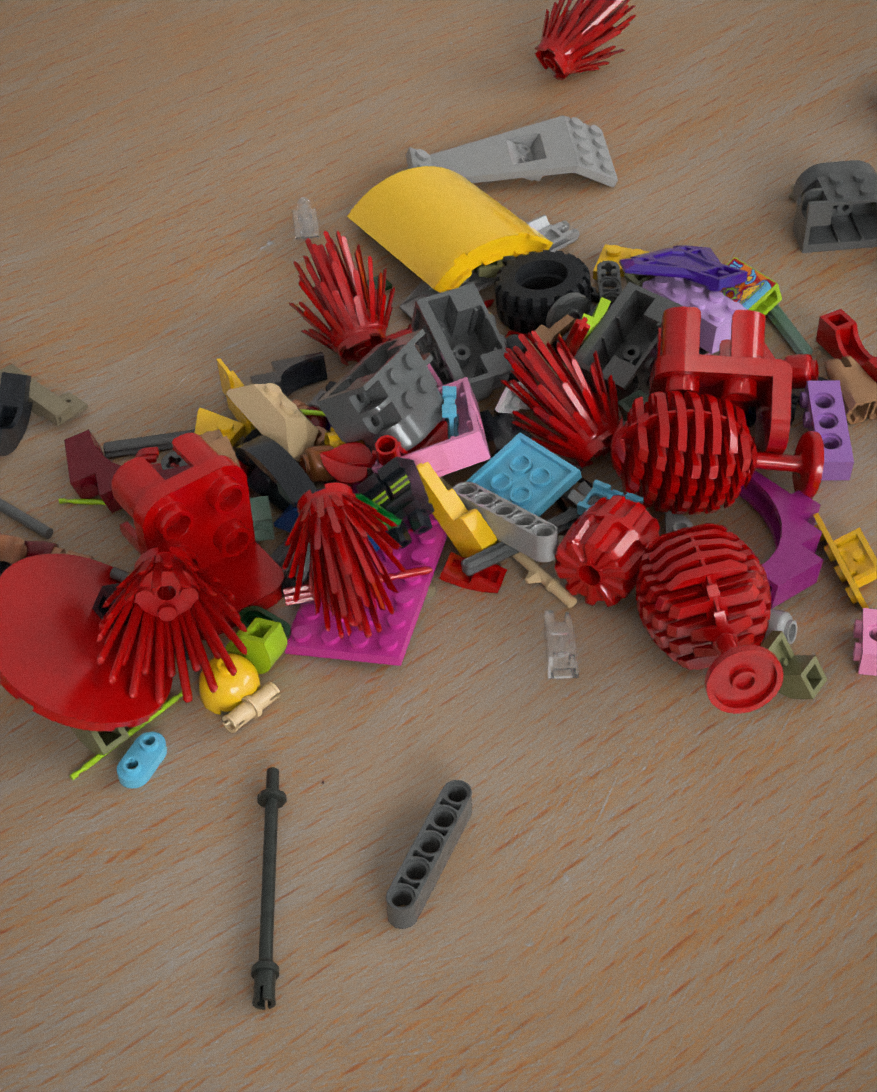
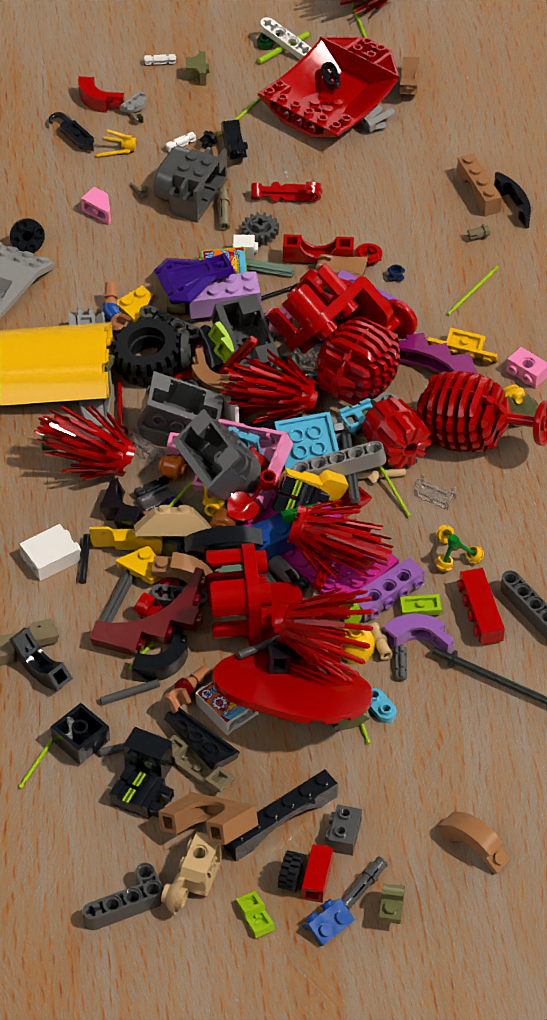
camera: 60 degrees left, 5 degrees up
none -> black plate [10,218,45,253]
none -> white brick [19,524,81,581]
none -> black plate [48,112,94,151]
none -> black bar [78,534,90,584]
none -> bright pink slope [81,187,111,225]
none -> yellow plant [96,130,136,157]
none -> nougat piece [102,281,132,333]
none -> black arch [132,626,188,682]
none -> dark tan pin [216,186,230,231]
none -> white brick [233,235,258,260]
none -> dark grey gear [242,212,279,244]
none -> medium lavender brick [355,557,425,623]
none -> lime piece [378,465,411,518]
none -> medium lavender arch [383,614,454,653]
none -> dark grey axle [395,644,407,681]
none -> lime plate [400,594,442,615]
none -> yellow plant [434,525,484,572]
none -> red brick [457,567,505,645]
none -> yellow piece [503,385,525,404]

